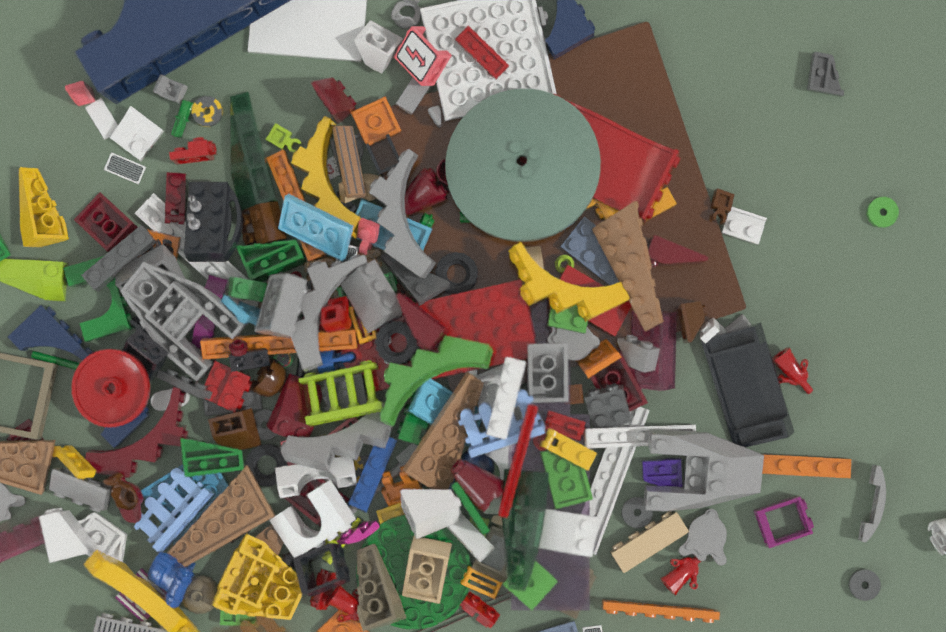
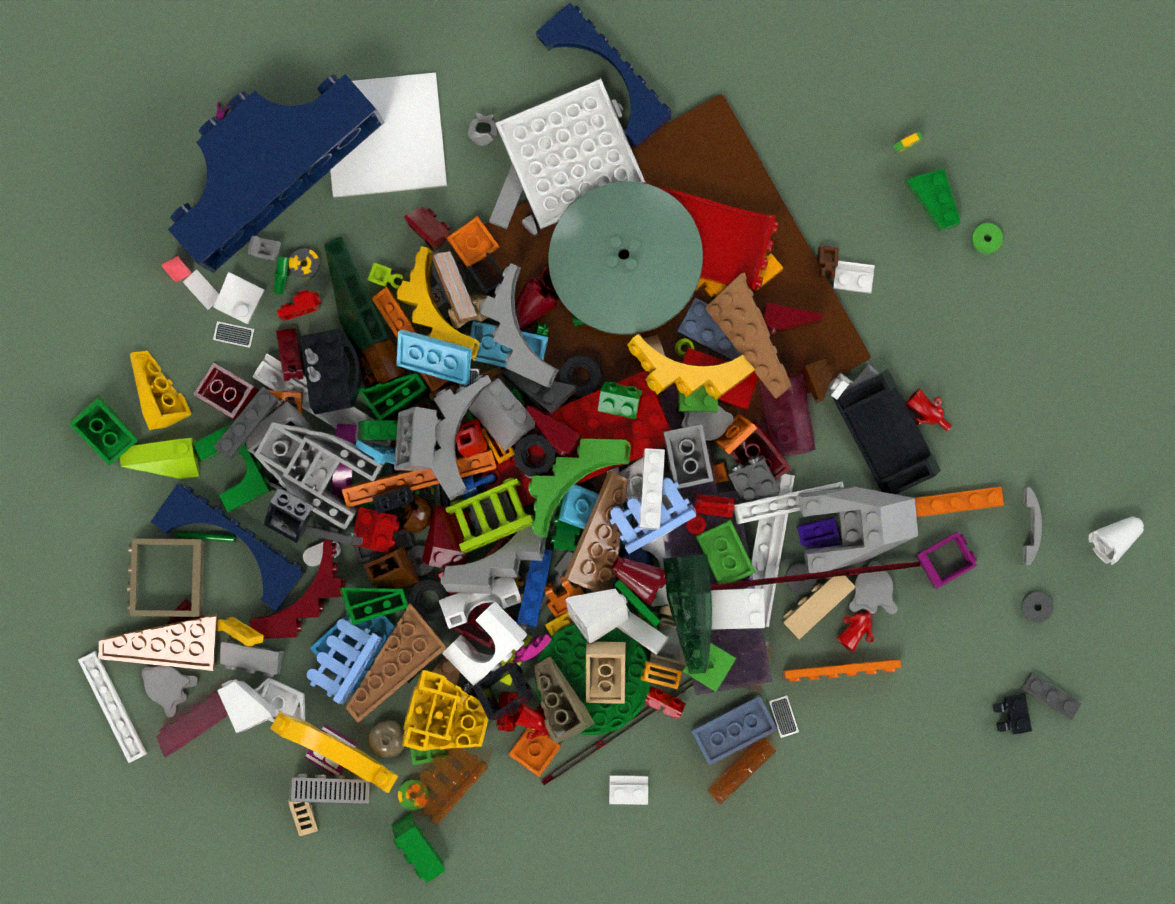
camera: 10 degrees left, 0 degrees up
red dish [72,349,150,427] -> none
reddish brown hair [103,472,144,523] -> none
blue piece [147,552,196,608] -> none
dark red plate [228,339,248,356] -> none
white slope [354,20,403,74] -> none
coral plate [357,218,380,255] -> none
panel [394,26,452,86] -> none
red tile [455,25,510,80] -> none
red axle [498,404,538,518] -> none
yellow plate [540,428,597,470] -> none
light grey slope [617,335,660,372] -> none
dark grey wing [807,52,844,97] -> none
none -> green bracket [598,382,642,419]
none -> dark red piece [709,561,920,590]
none -> piece [893,132,924,153]
none -> green wedge [904,168,961,232]

